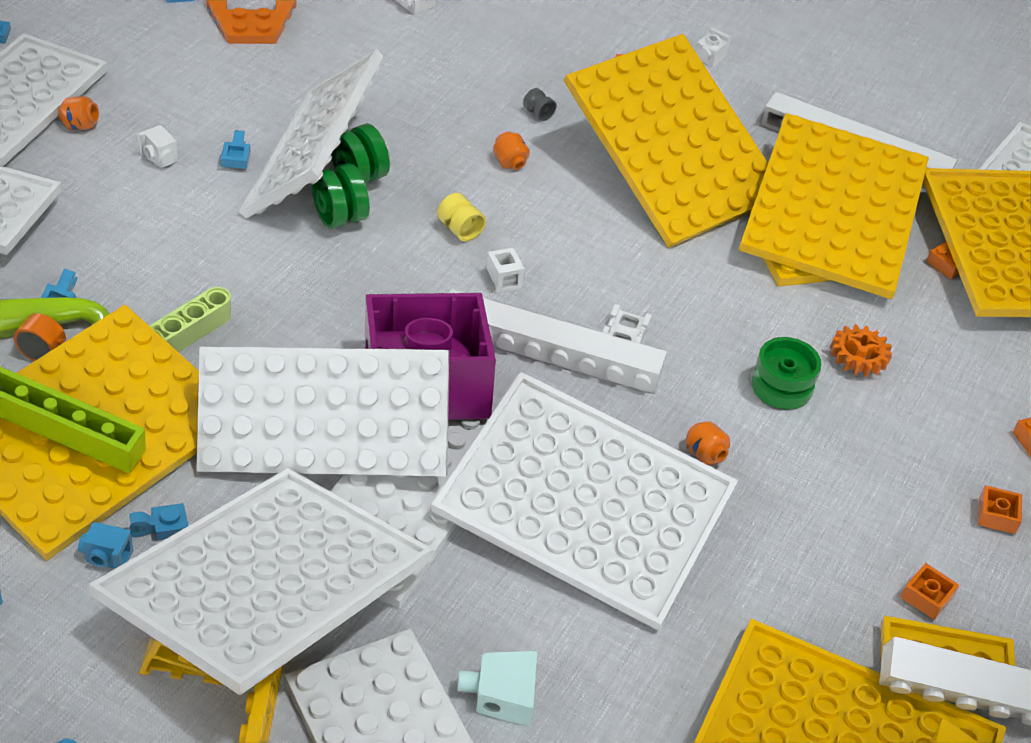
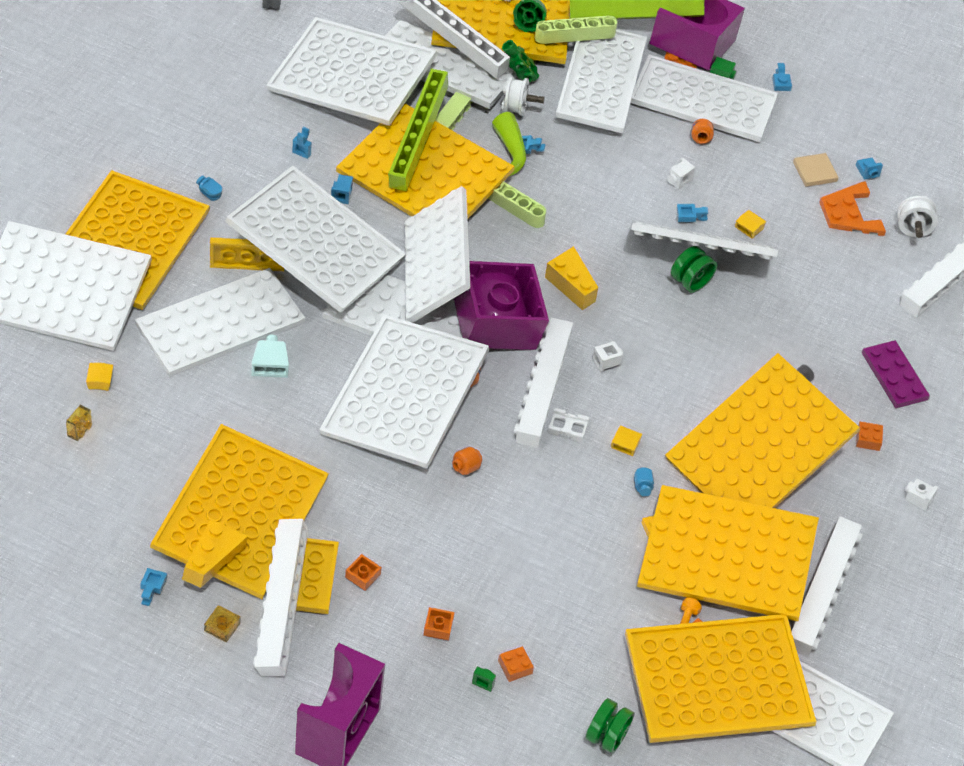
camera: 85 degrees right, 5 degrees up
orange piece [13,313,66,361] -> none
dark azure plate [129,503,188,541] -> none
green wheel [311,163,370,229] -> none
light yellow wheel [437,192,486,242] -> none
orange head [493,131,530,170] -> none
green wheel [751,337,822,410] -> none
orange gear [830,324,892,377] -> none
none -> yellow wedge [545,246,599,310]
none -> yellow piece [611,425,642,456]
none -> dark azure arm [634,467,654,496]
none -> light orange plate [680,597,702,624]
none -> yellow piece [735,210,766,239]
none -> tan tile [793,153,839,187]
none -> magenta plate [862,340,930,409]

